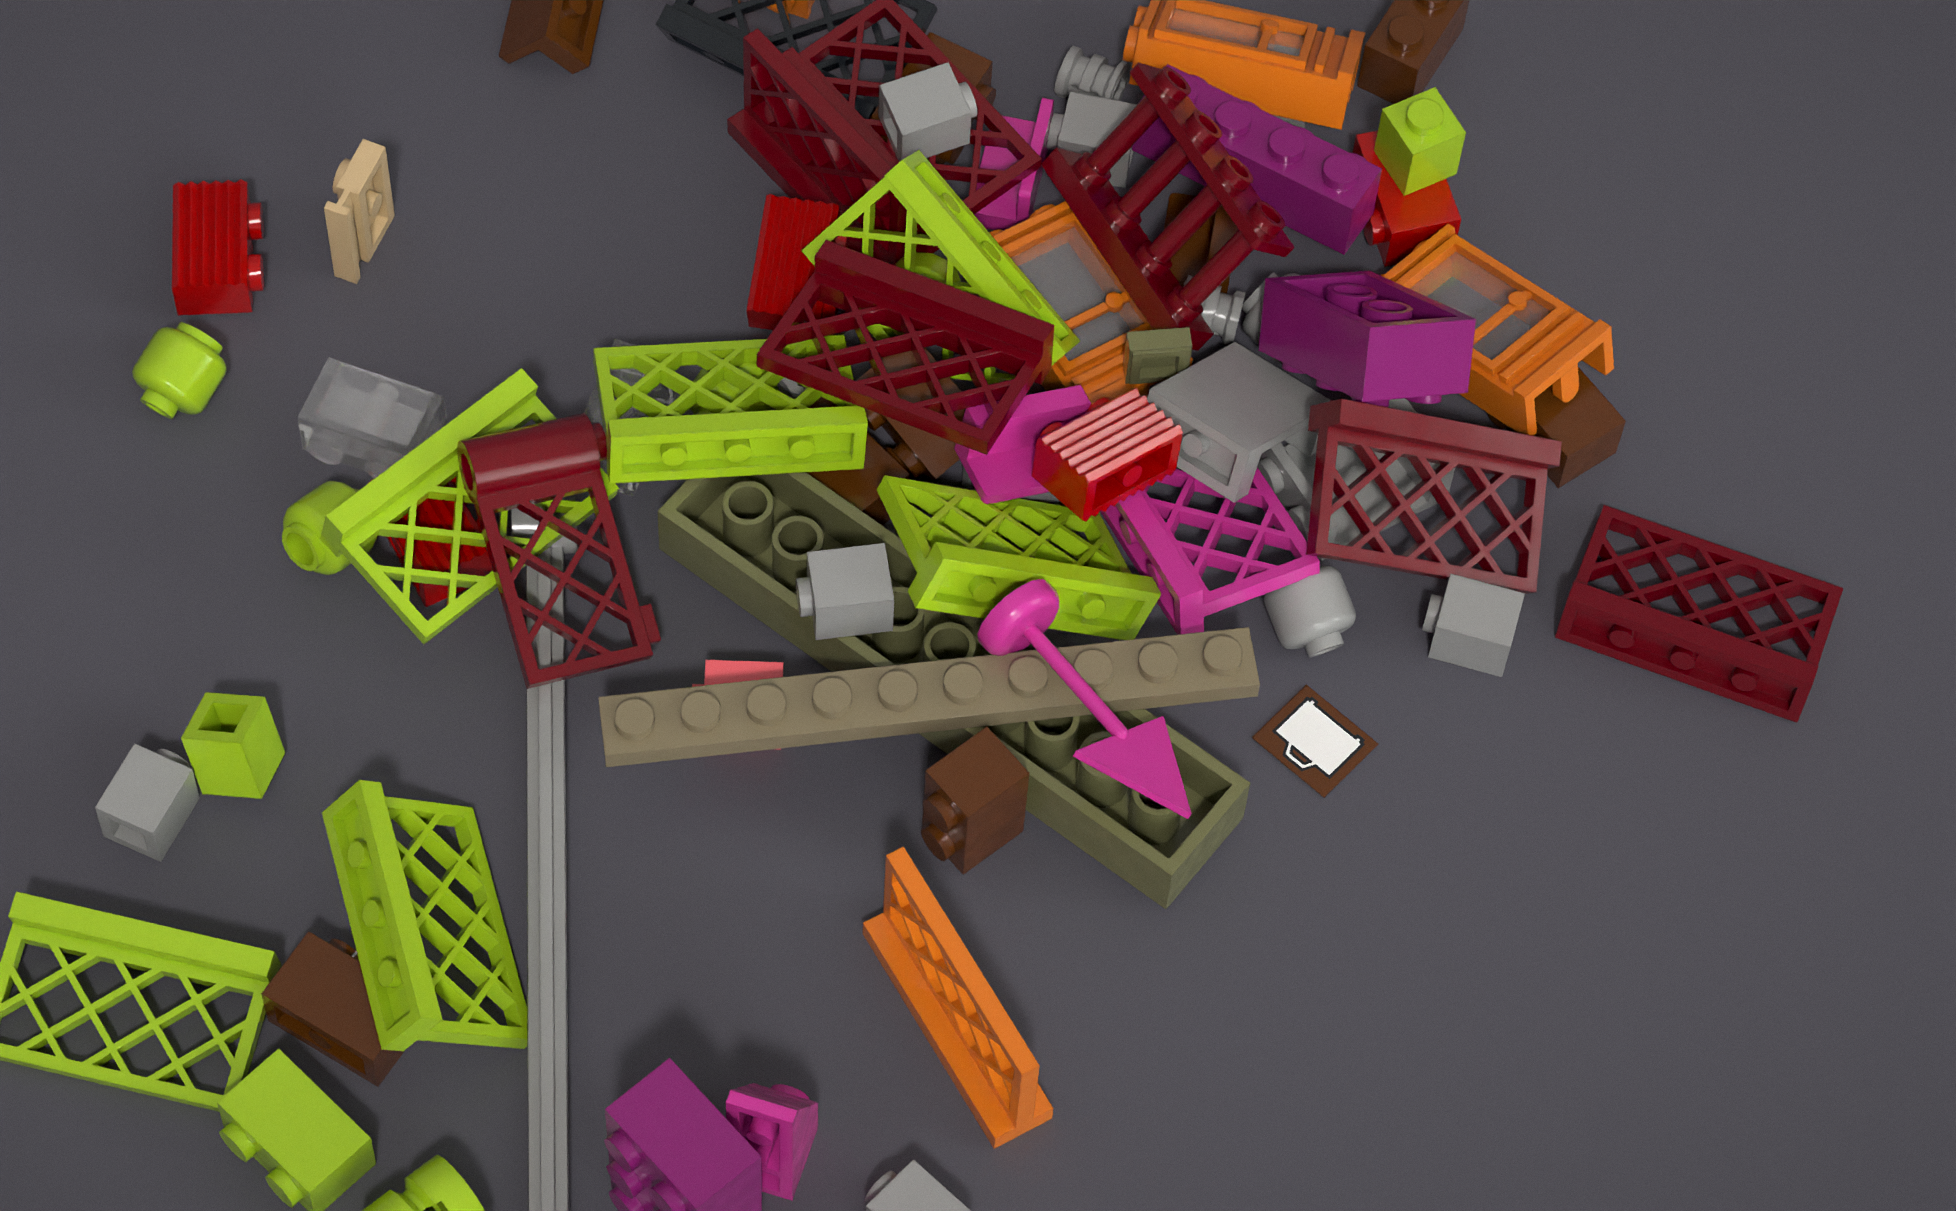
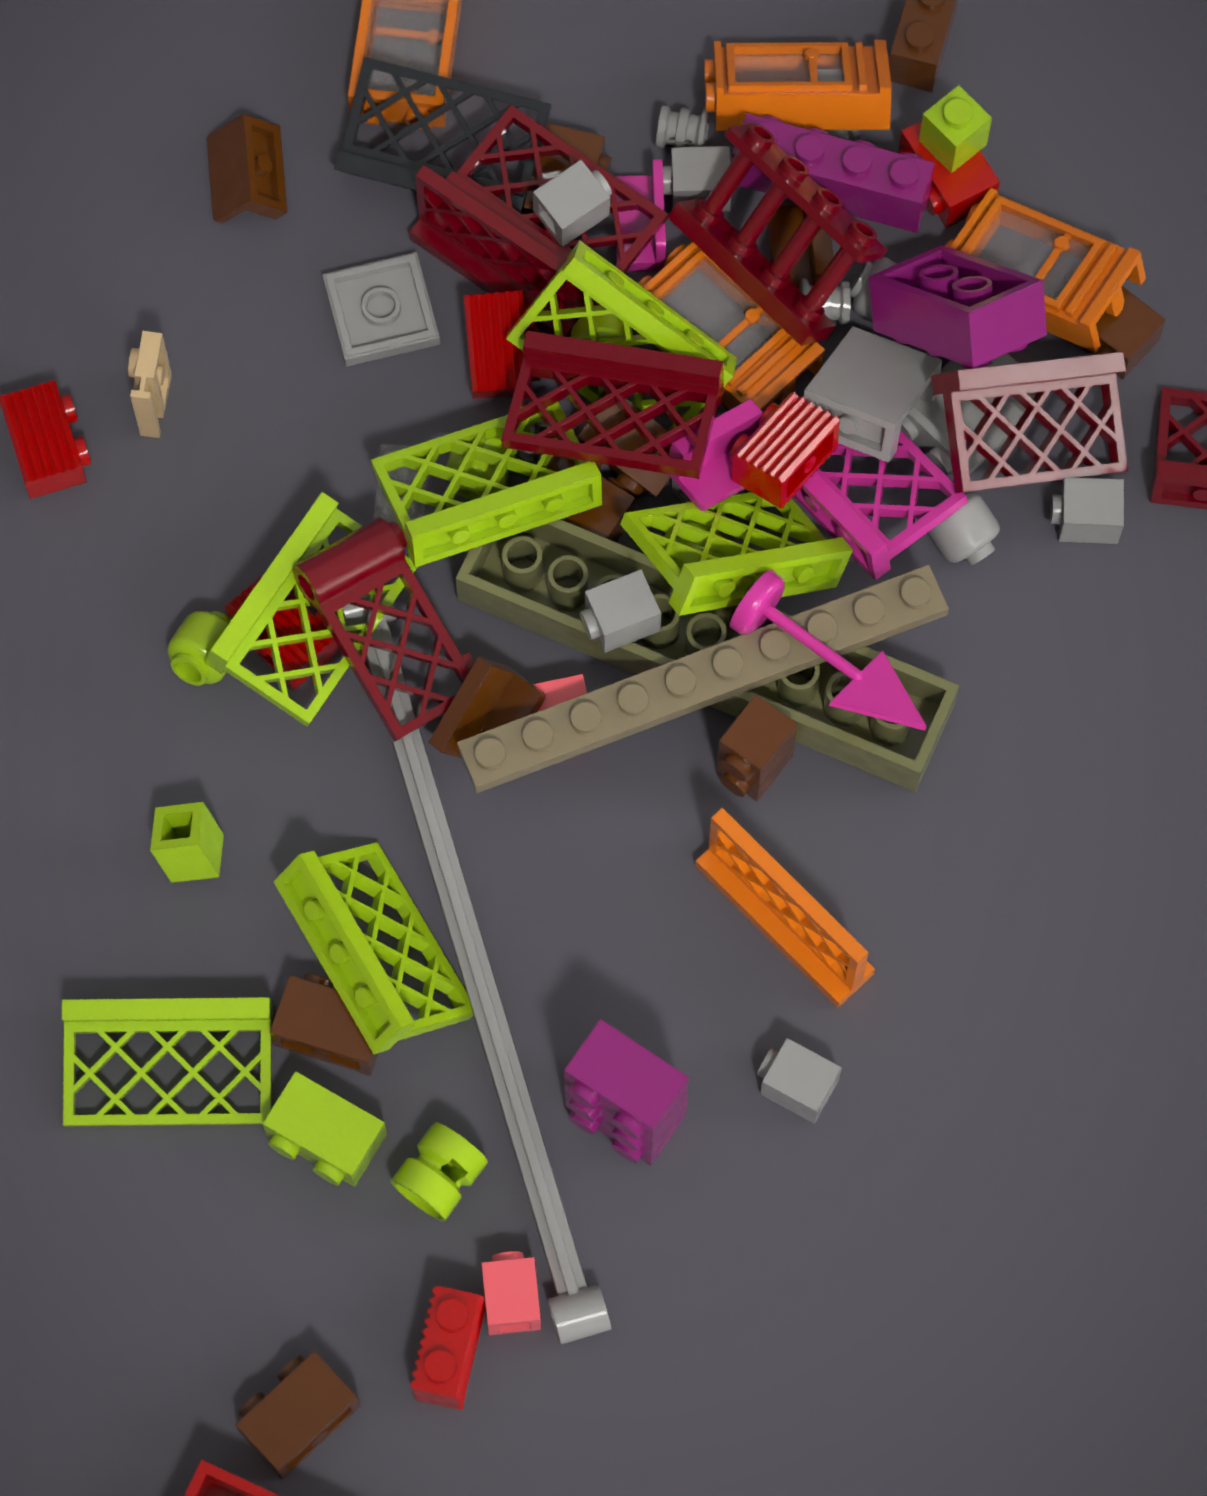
camera: 10 degrees left, 10 degrees up
light grey brick [95,743,200,862] -> none
lime head [132,322,227,419] -> none
clear brick [297,357,448,479] -> none
dark pink slope [726,1083,818,1201] -> none
olive tile [1123,327,1192,384] -> none
sticker [1252,685,1379,798] -> none
none -> light grey tile [323,252,440,367]
none -> reddish brown panel [428,656,546,758]

